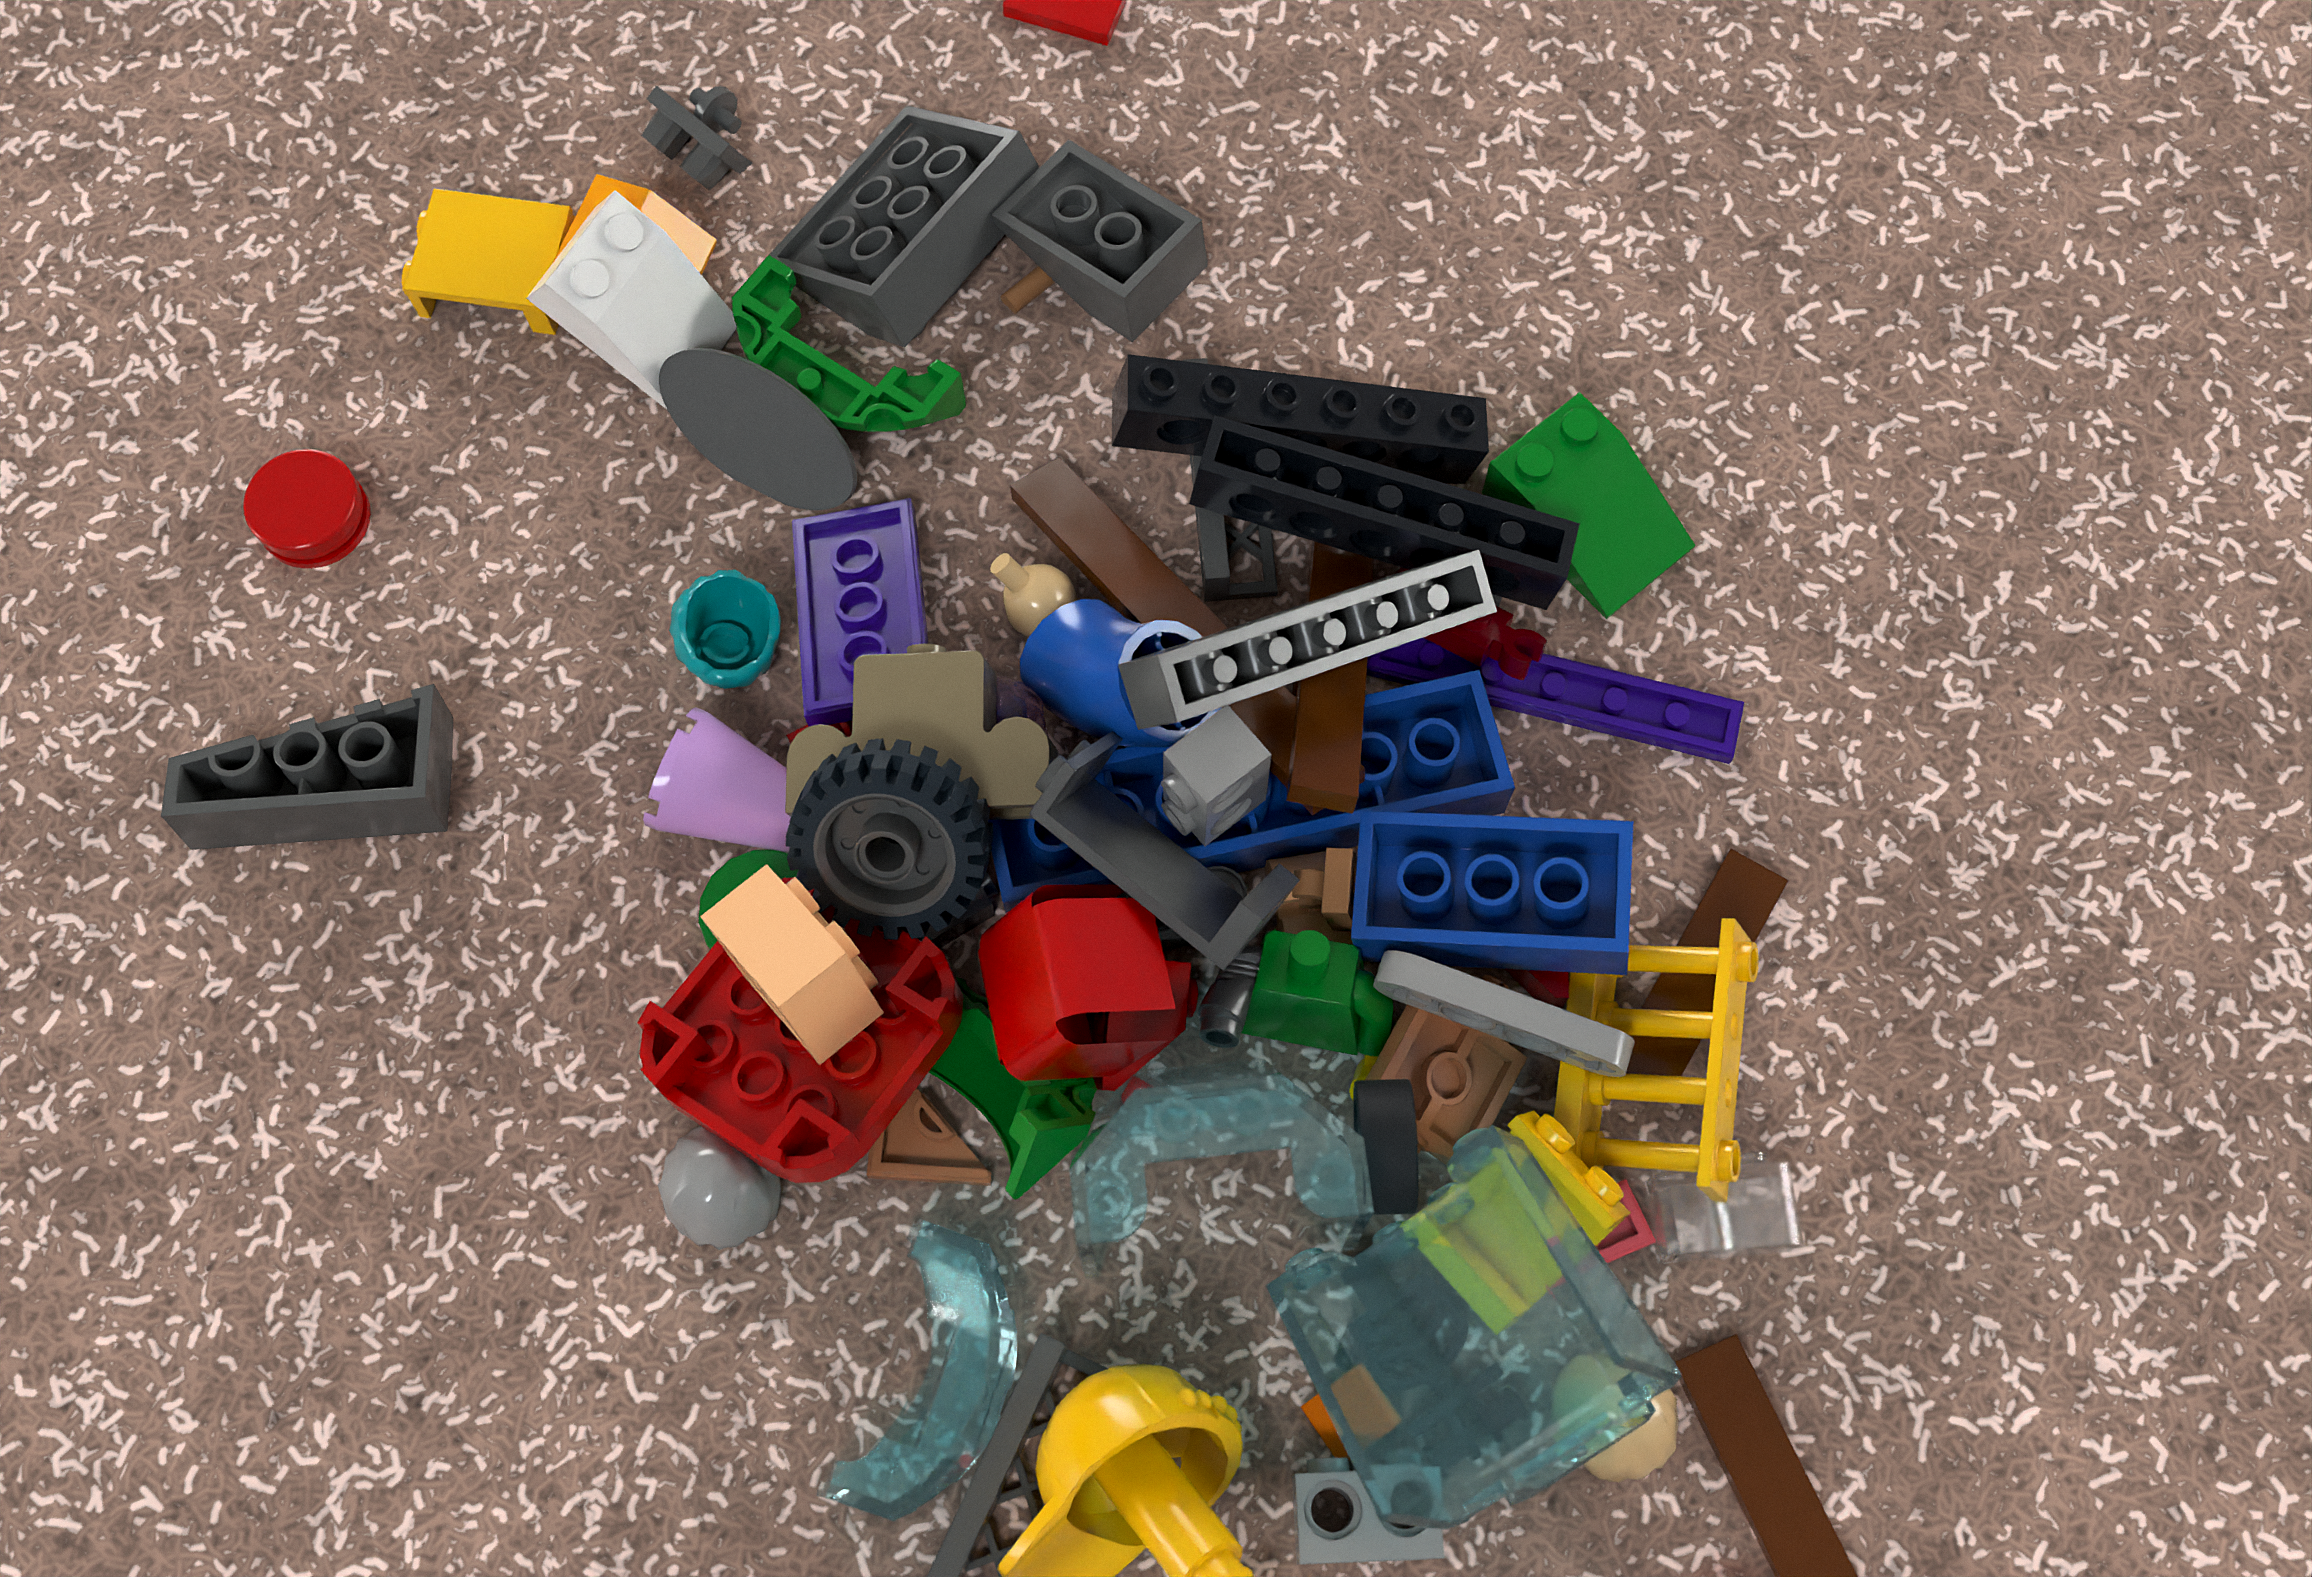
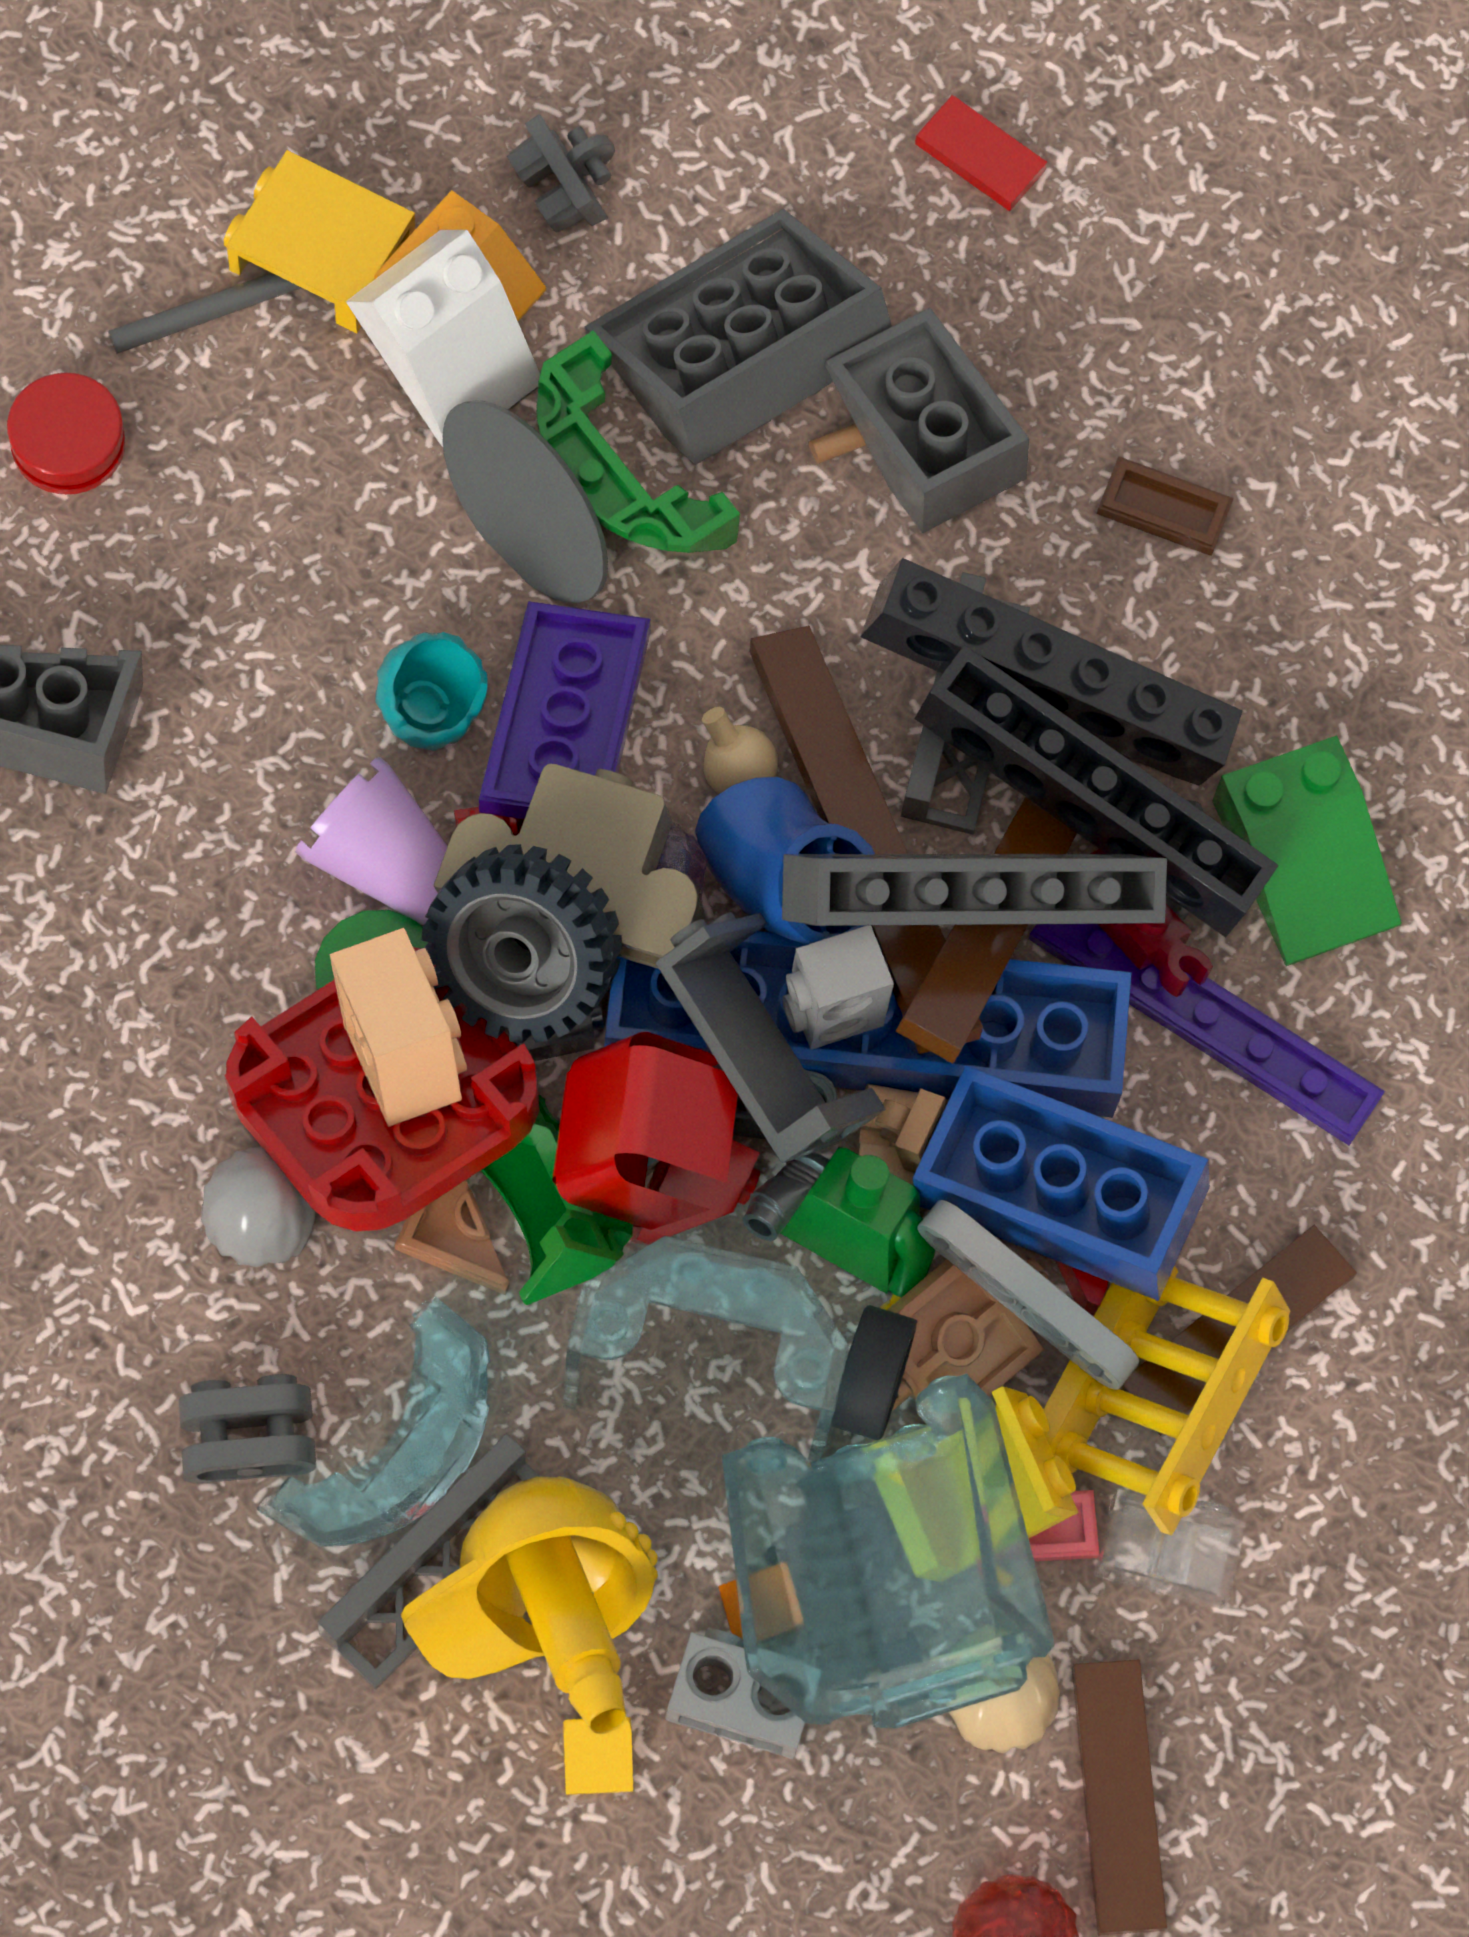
camera: 10 degrees right, 0 degrees up
none -> dark grey bar [108,273,302,354]
none -> dark grey brick [178,1374,317,1484]
none -> reddish brown tile [1097,456,1233,556]

